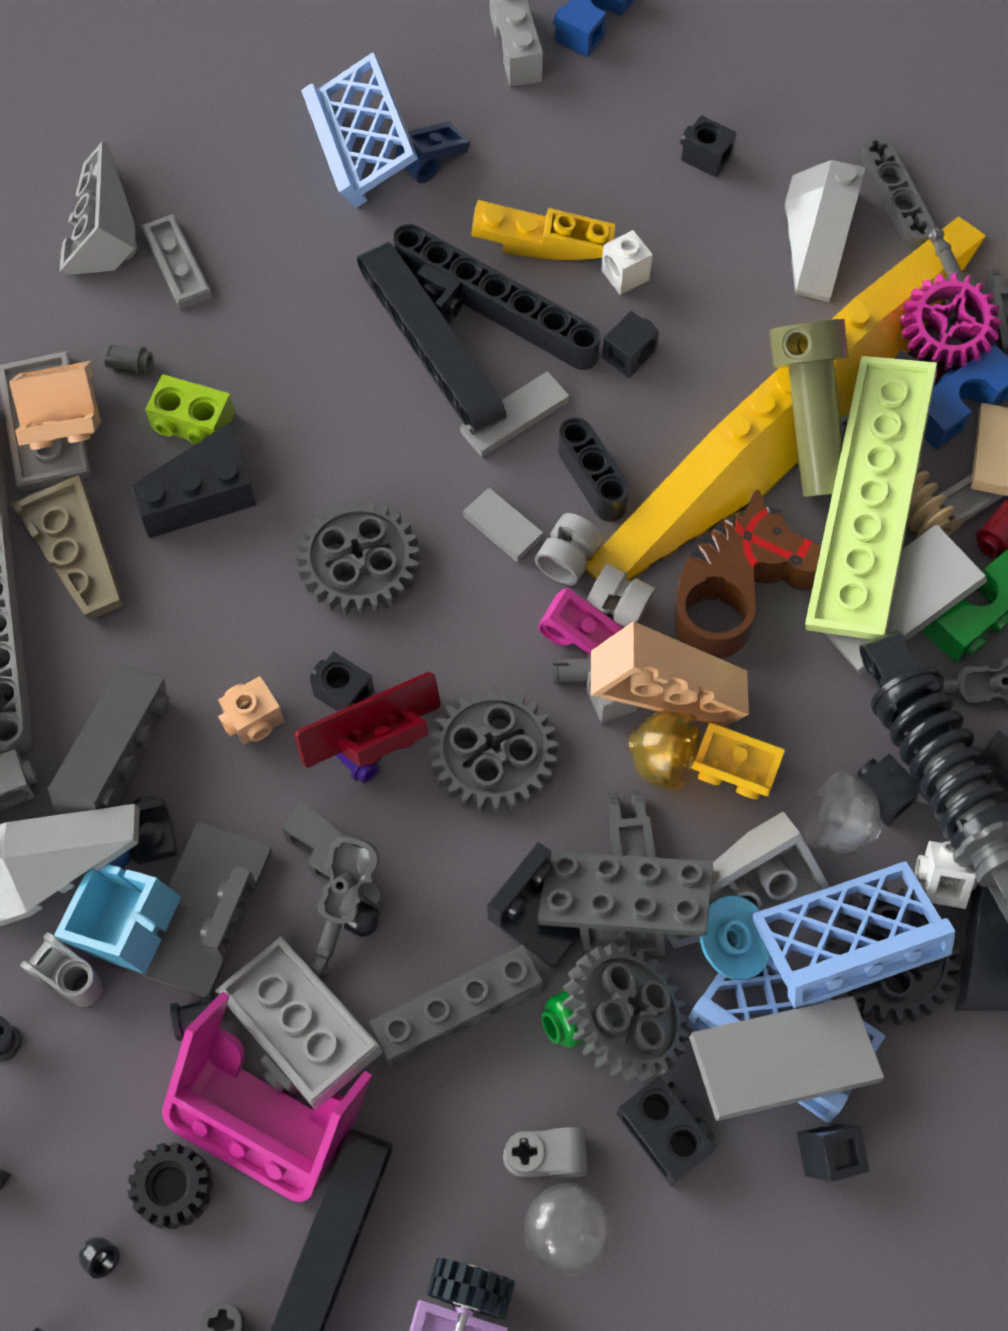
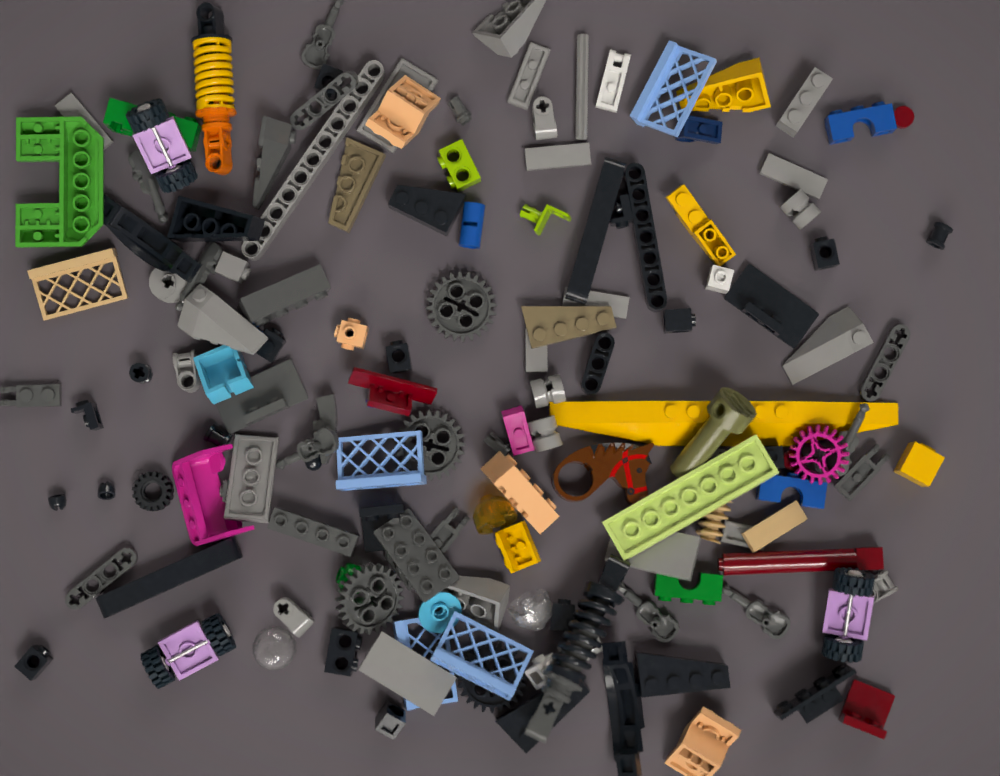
camera: 50 degrees right, 20 degrees up
none -> light blue fence [336,430,427,491]
none -> blue pin [459,202,486,249]
none -> lime bracket [520,204,571,236]
none -> dark tan wing [521,306,617,349]
none -> light grey tile [525,143,591,171]
none -> light grey piece [532,96,557,140]
none -> light grey axle [575,34,589,140]
none -> white plate [595,49,631,112]
none -> yellow wedge [676,57,771,112]
none -> black bracket [724,264,819,349]
none -> light grey tile [759,153,828,200]
none -> light grey wheel [780,189,821,230]
none -> black bush [926,222,953,250]

